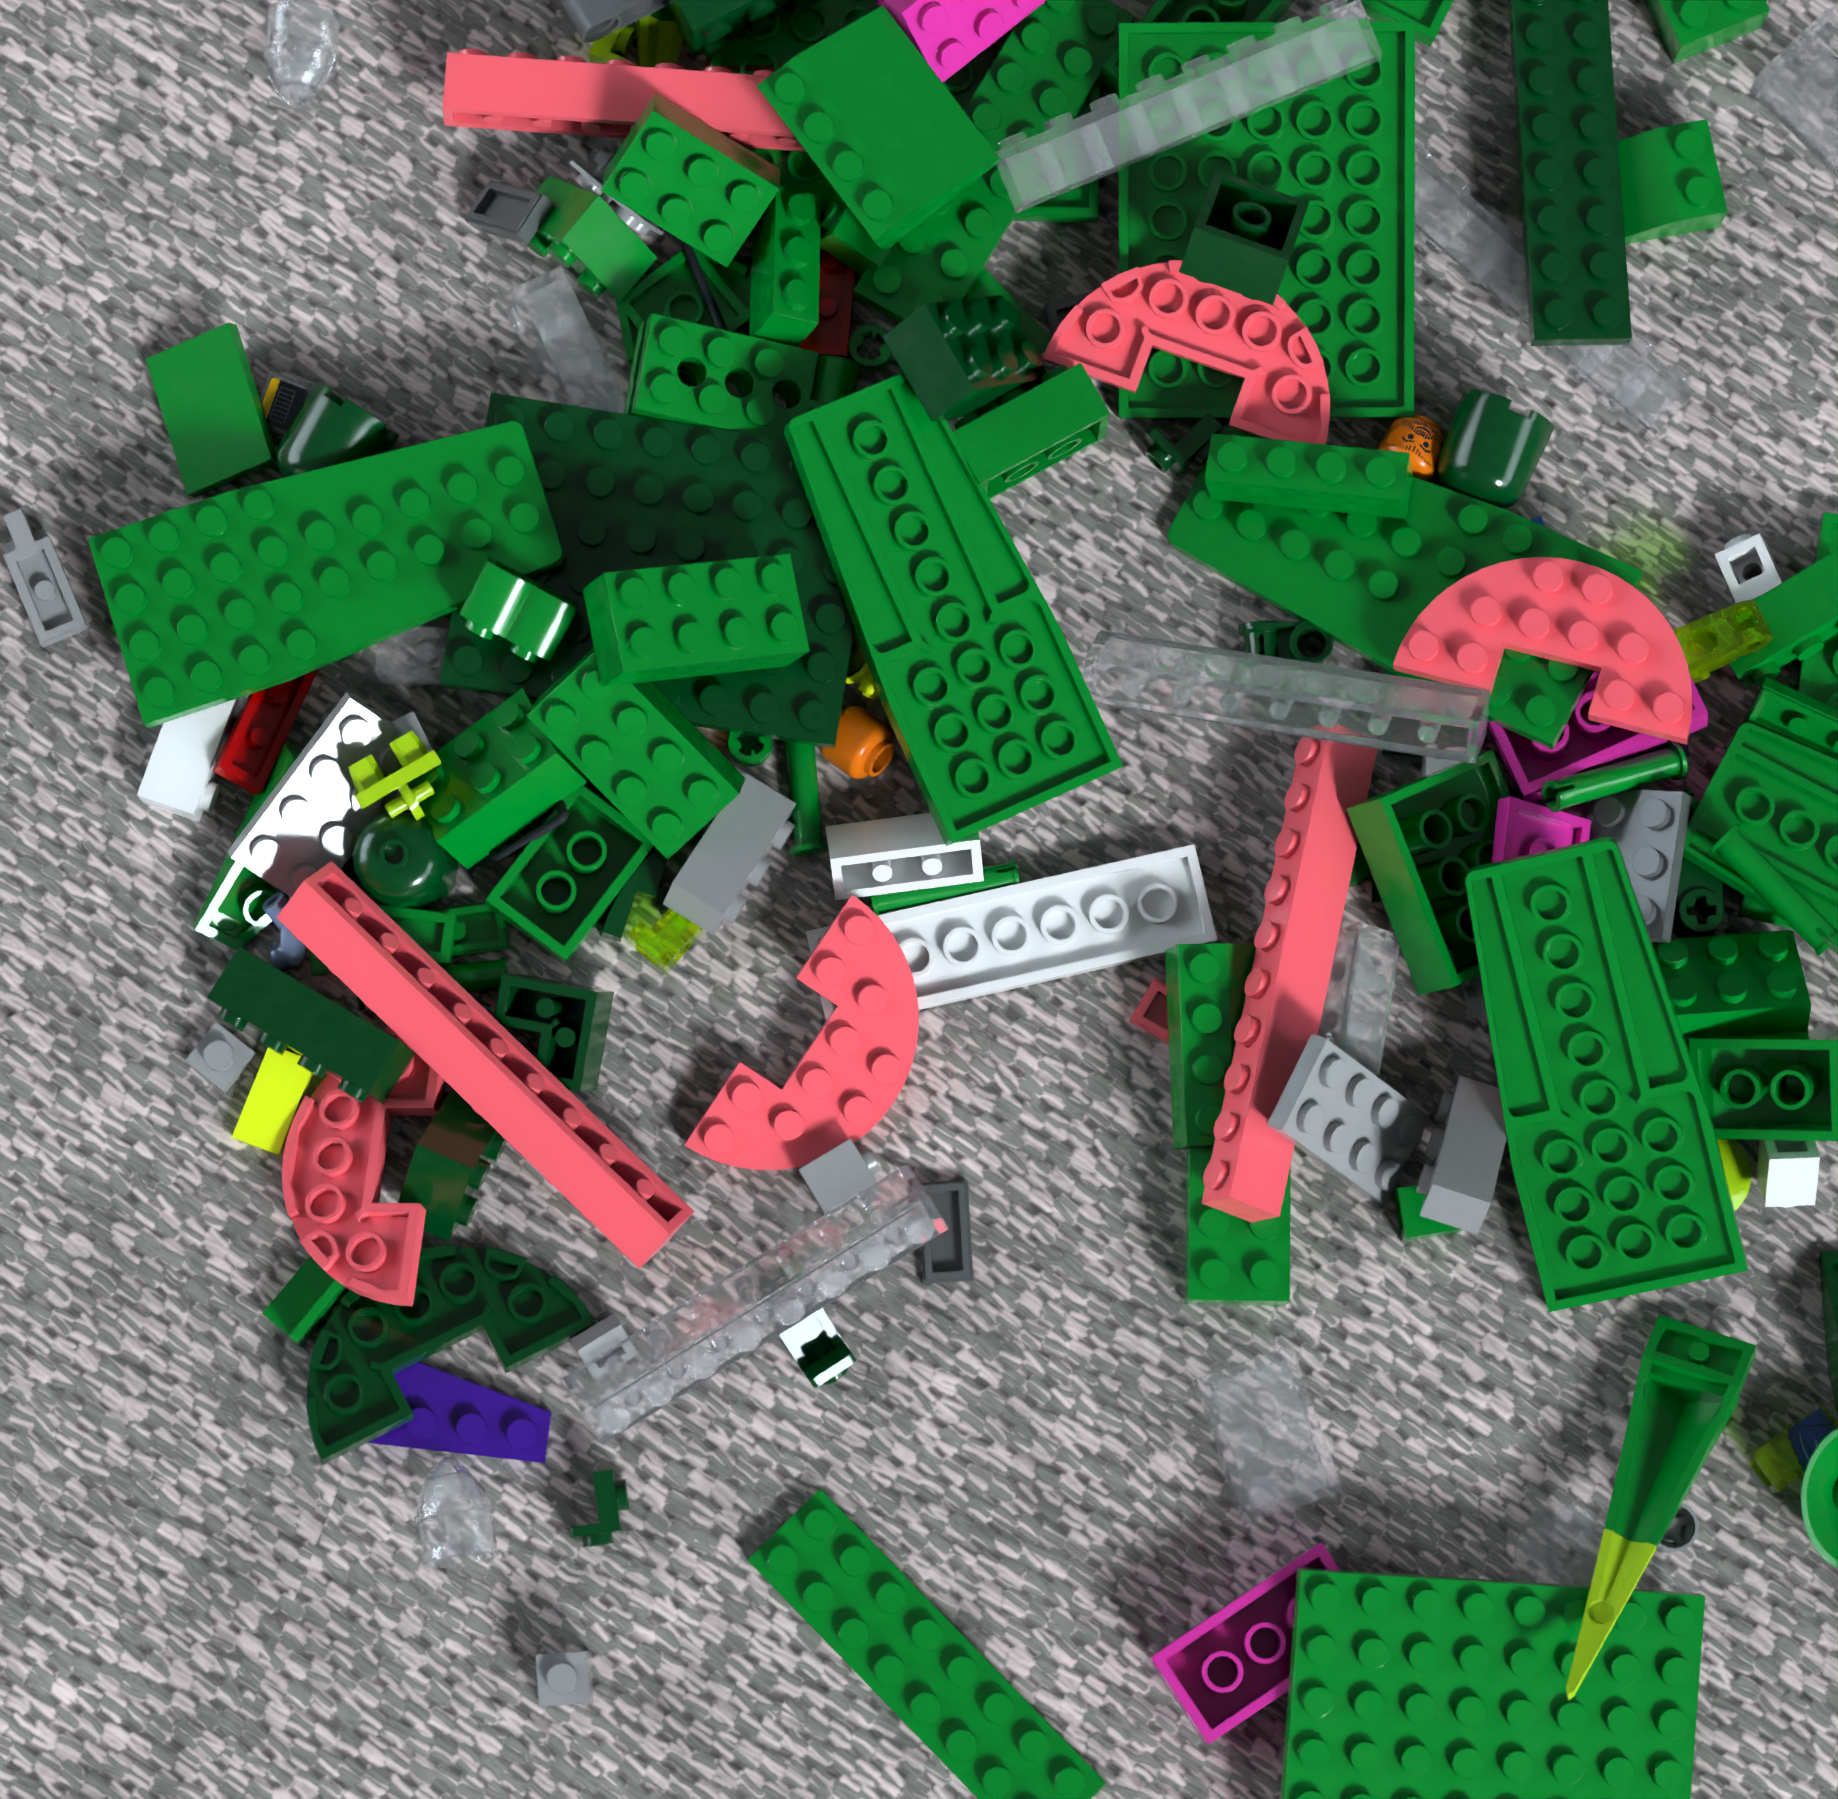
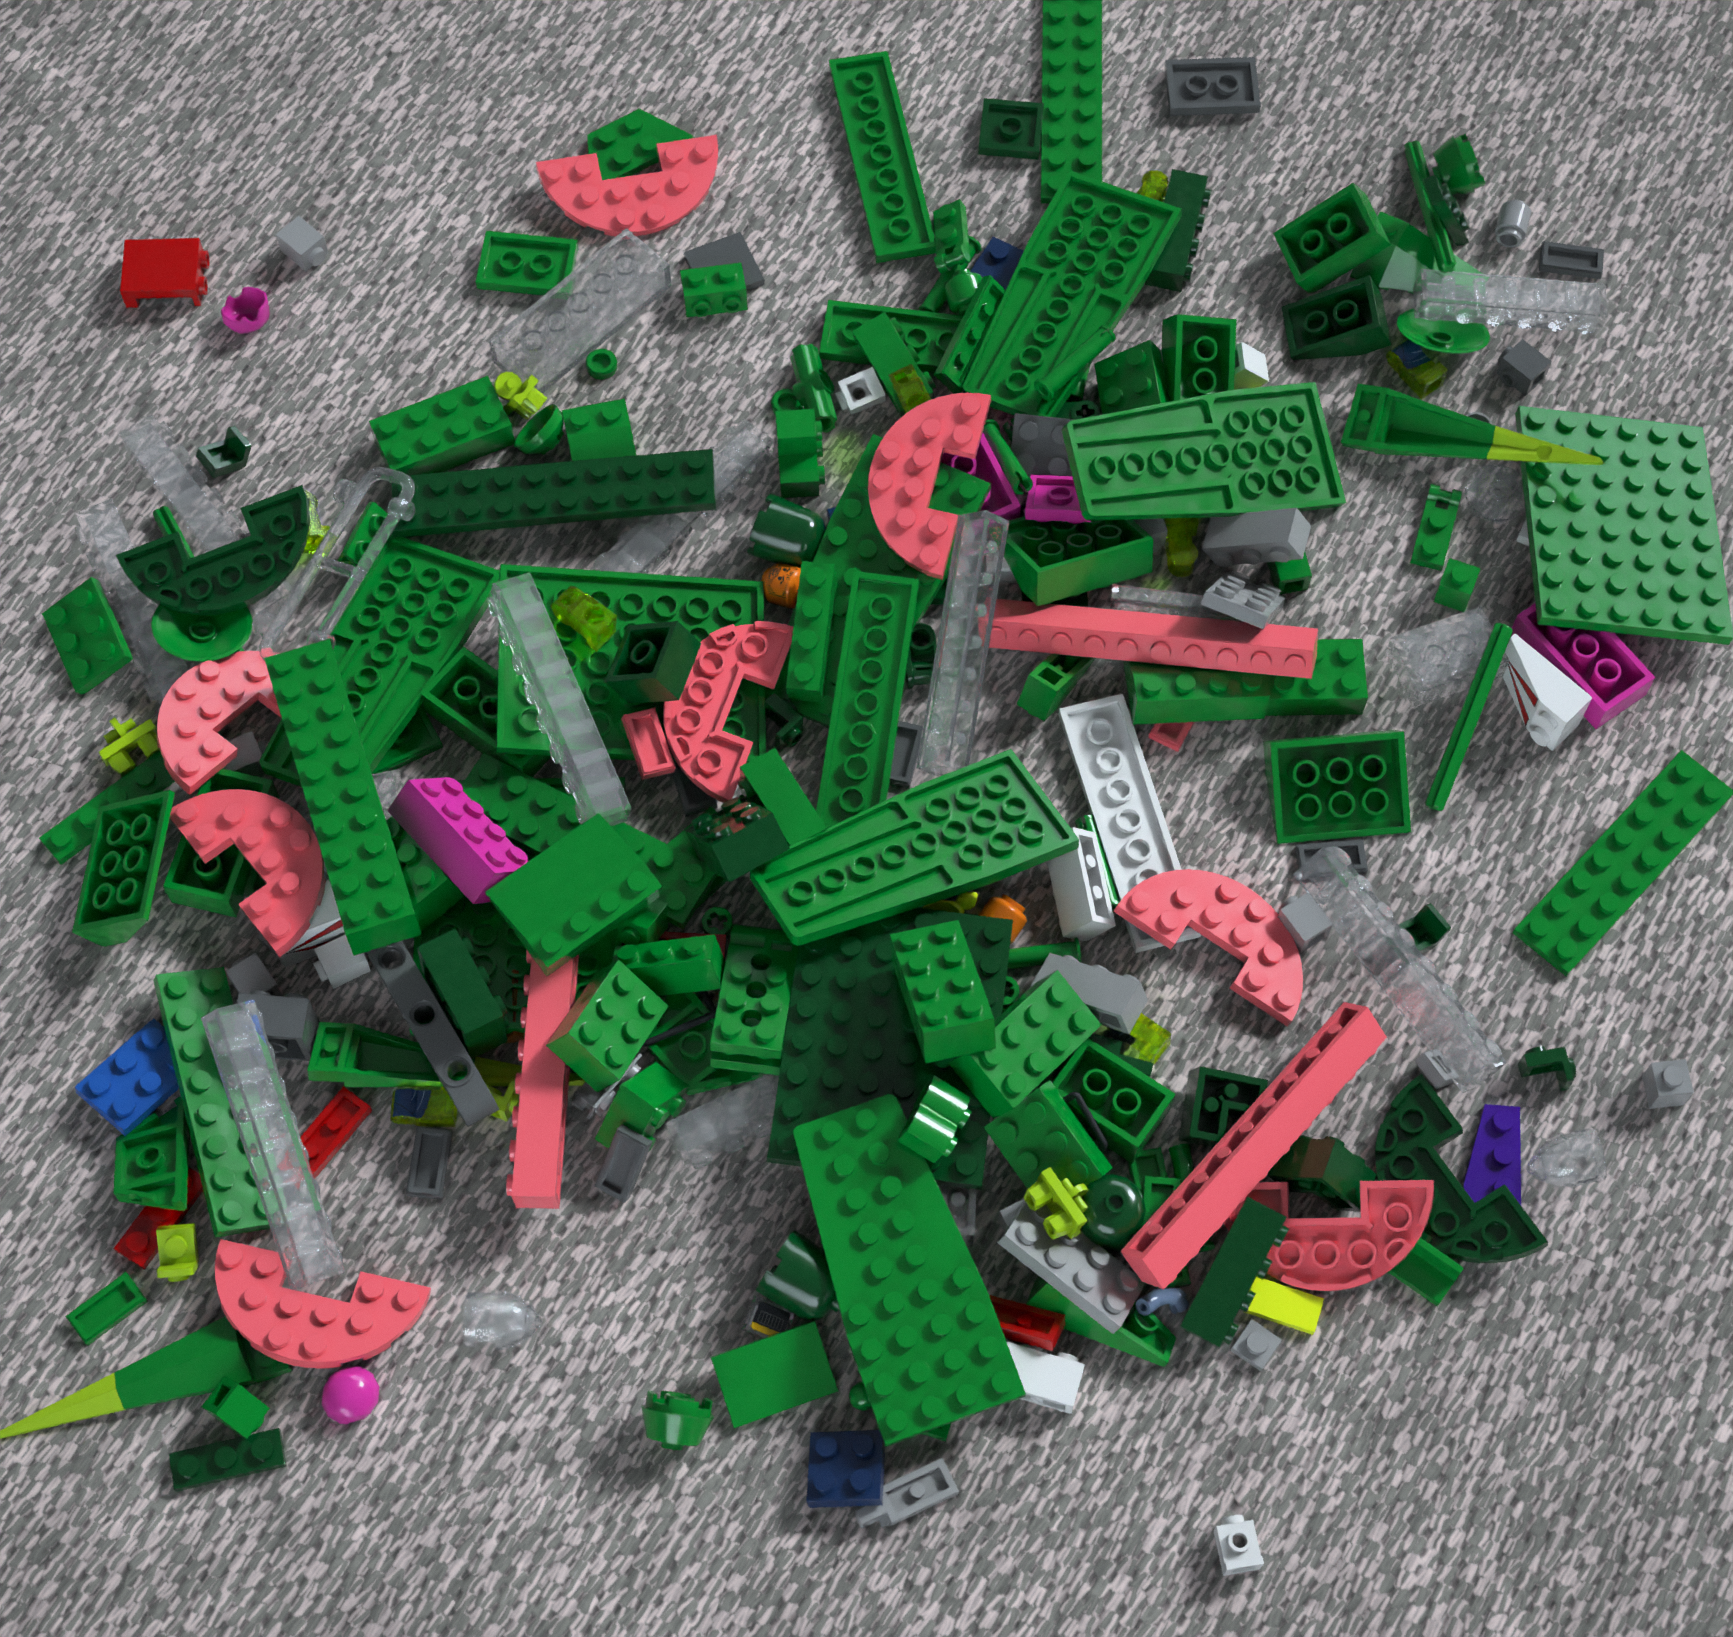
camera: 90 degrees left, 15 degrees down
none -> lime hips [494,372,547,420]
none -> green piece [514,404,564,455]
none -> clear neon green leg [551,586,617,652]
none -> green tile [585,349,617,380]
none -> coral tile [622,708,676,780]
none -> green cone [641,1390,714,1450]
none -> green tile [771,389,803,415]
none -> green brick [775,409,825,498]
none -> green piece [790,344,837,433]
none -> dark blue plate [806,1430,885,1508]
none -> green plate [816,571,919,828]
none -> dark grey tile [890,721,926,789]
none -> green slope [1017,654,1096,721]
none -> clear neon green leg [1164,518,1199,577]
none -> green slope [1263,730,1411,844]
none -> green plate [1410,483,1462,571]
none -> green axle [1425,623,1513,811]
none -> green brick [1433,558,1481,612]
none -> dark grey brick [1497,339,1552,396]
none -> white slope [1499,634,1592,751]

